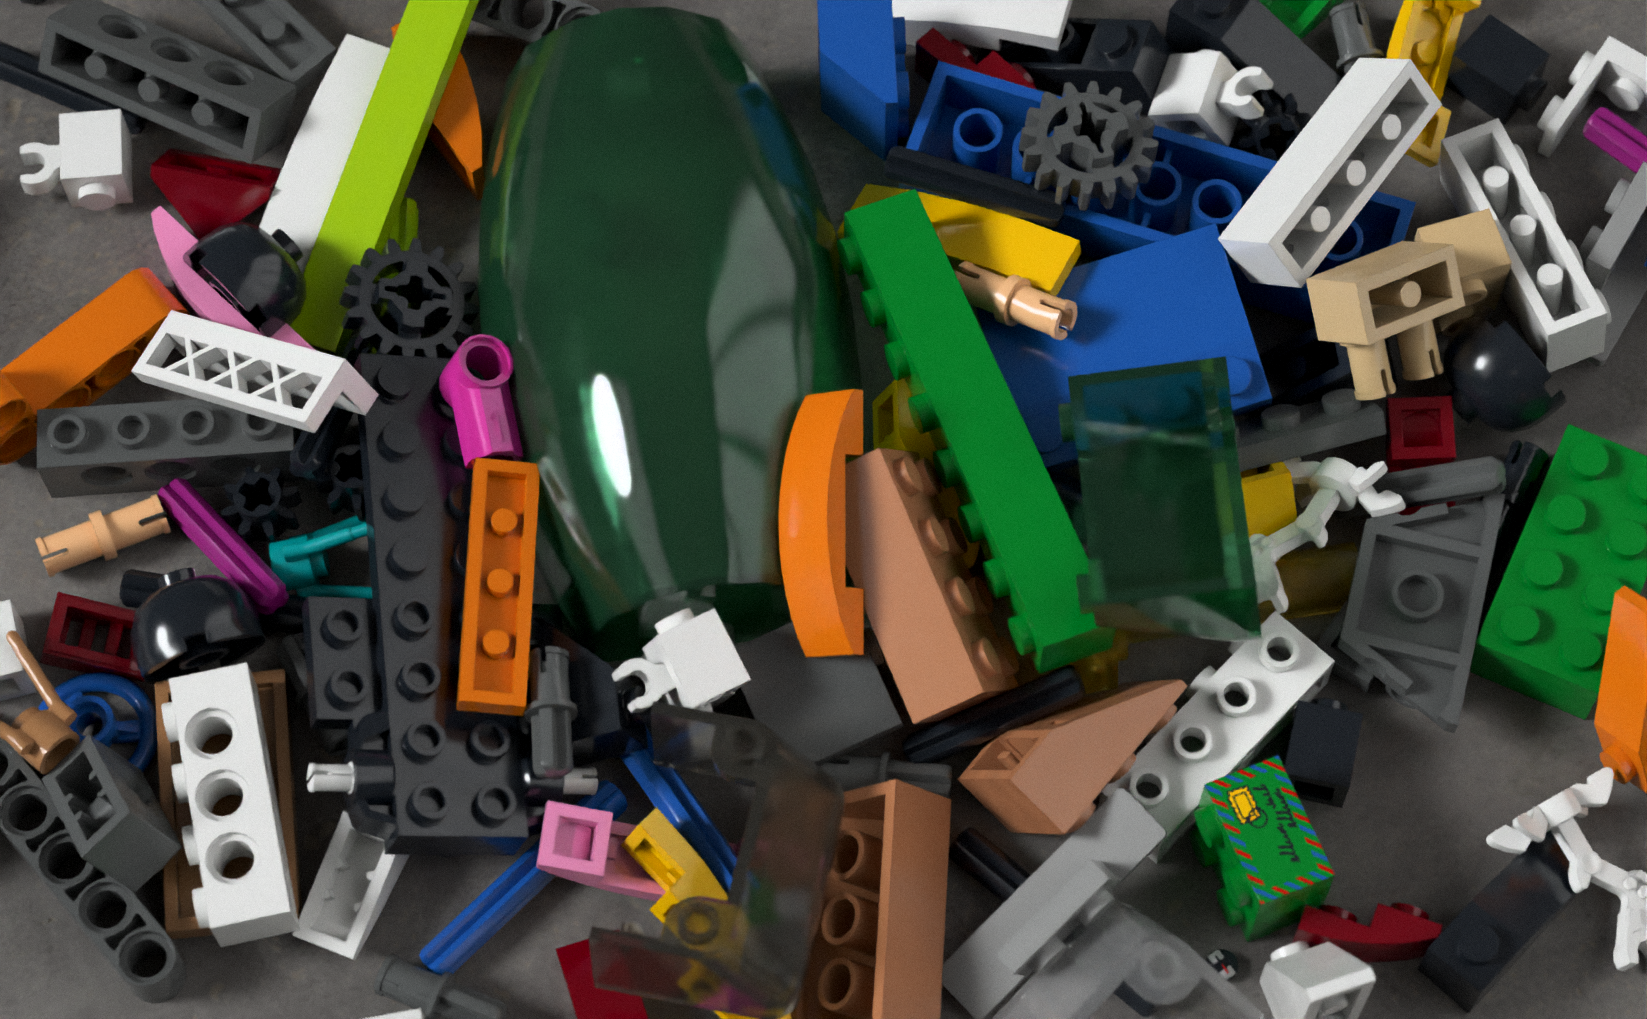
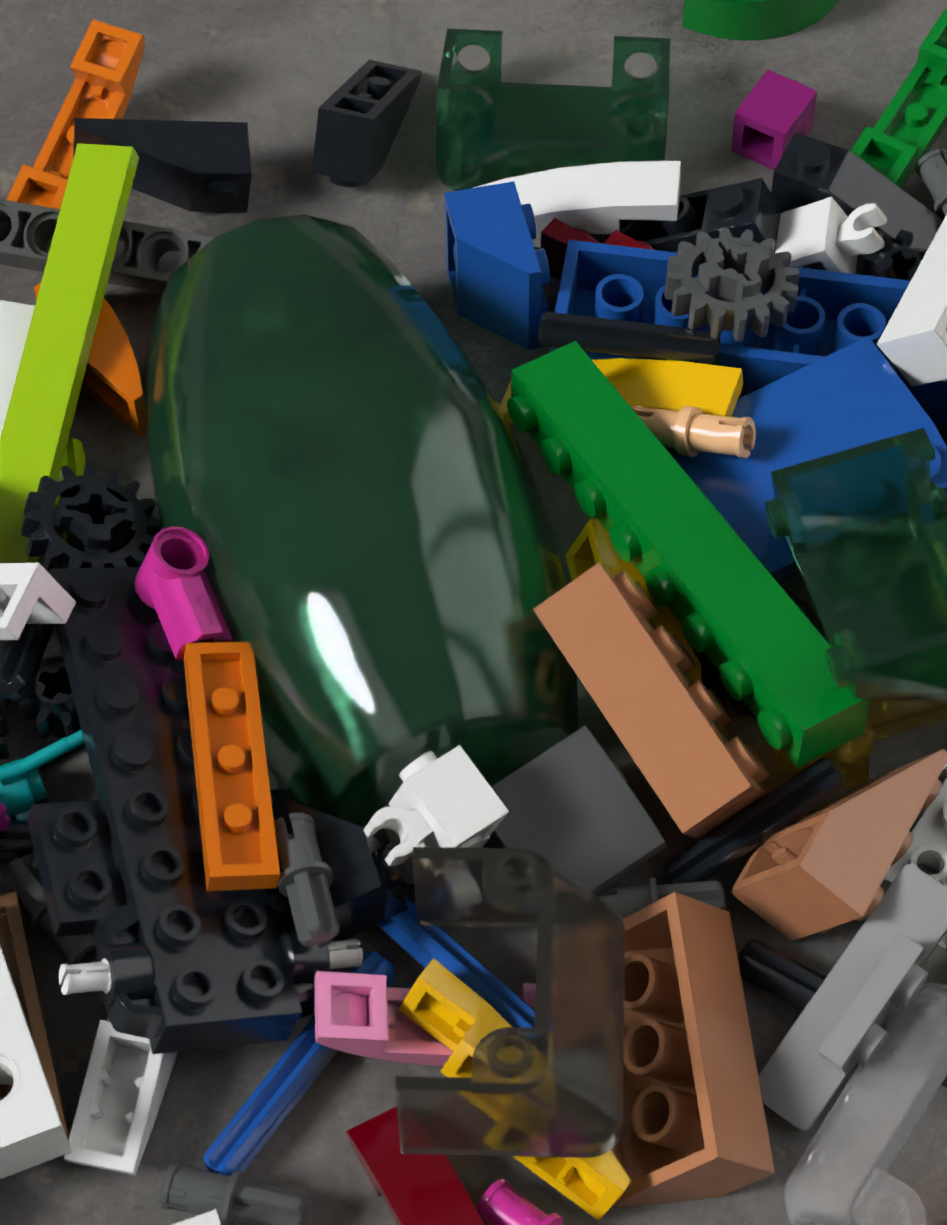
camera: 10 degrees left, 10 degrees down
orange slope [779,389,864,658] -> none

